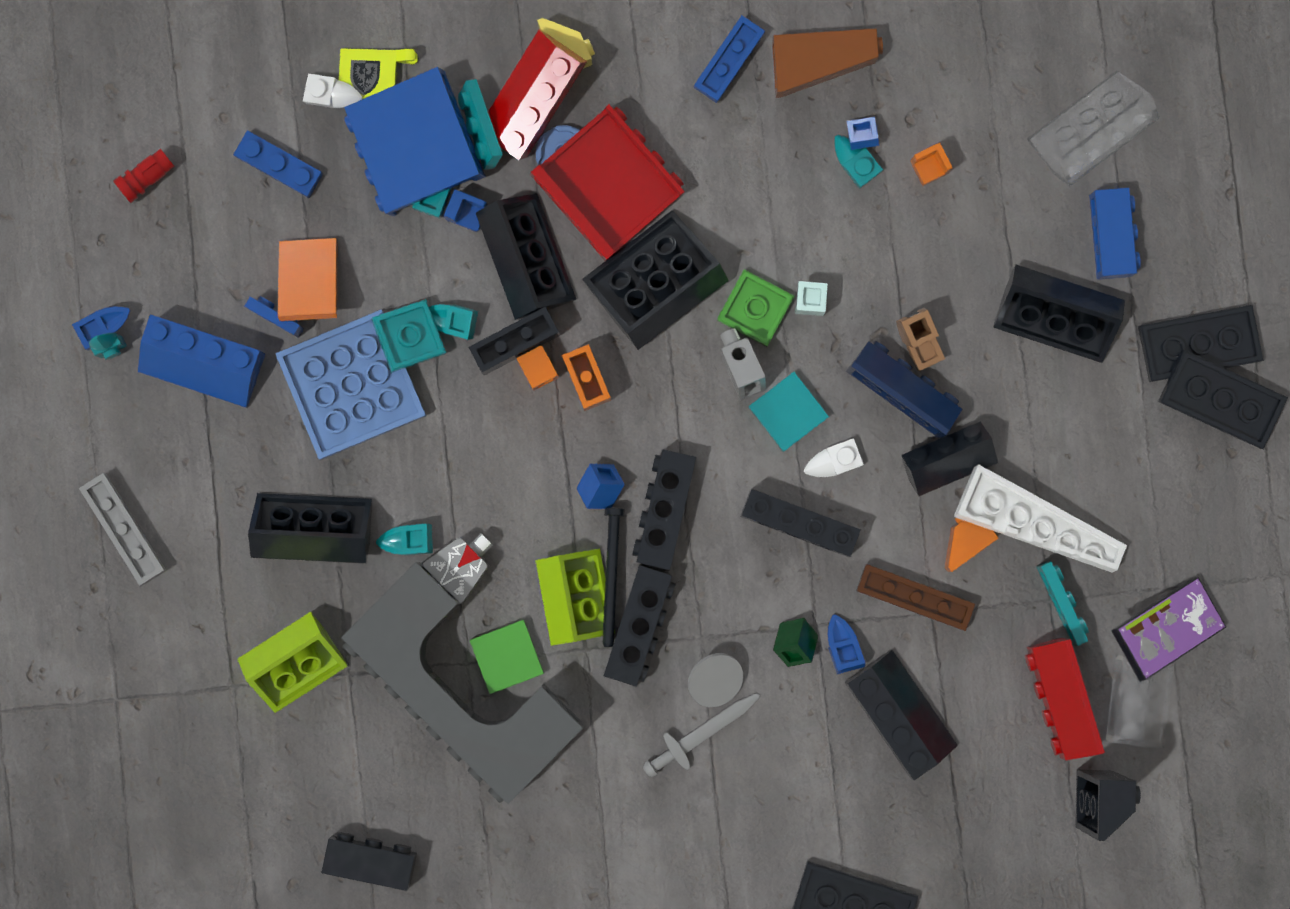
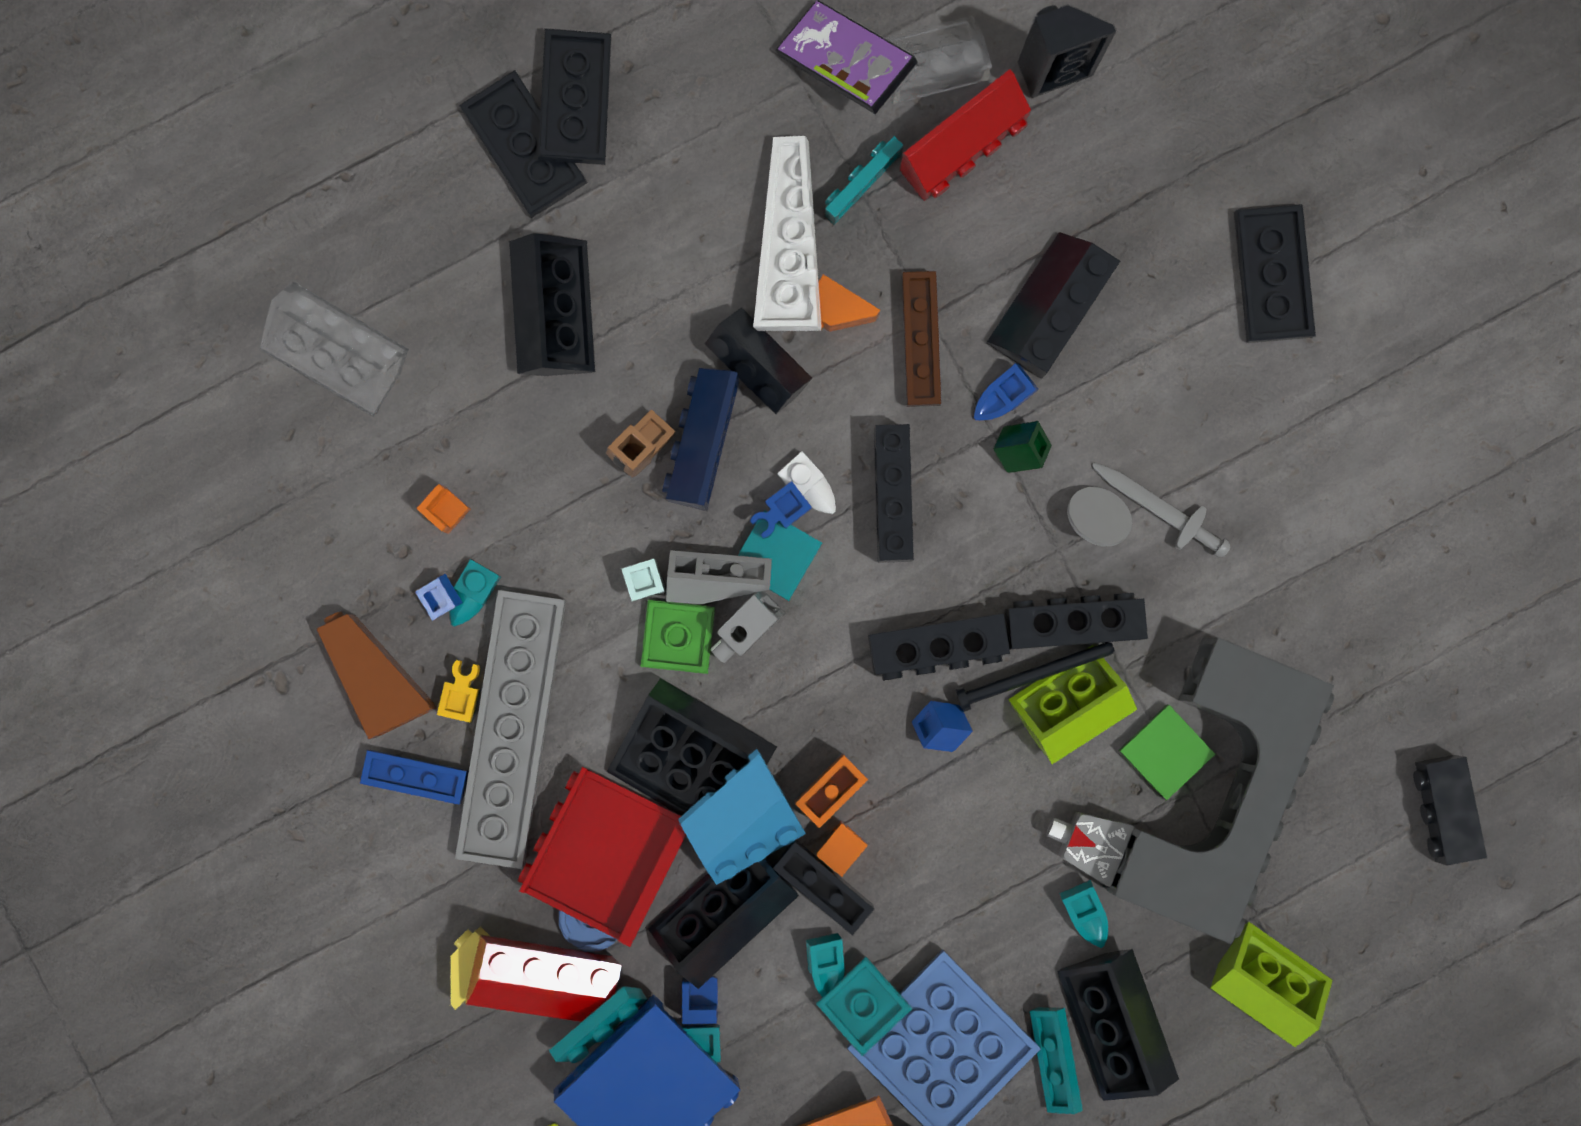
camera: 115 degrees left, 0 degrees up
blue brick [1089,188,1141,280] -> none
none -> yellow plate [437,660,480,723]
none -> light grey plate [455,590,566,869]
none -> light grey slope [666,550,772,604]
none -> dark azure wedge [678,749,806,885]
none -> blue plate [750,481,812,539]
none -> teal plate [1030,1007,1083,1114]

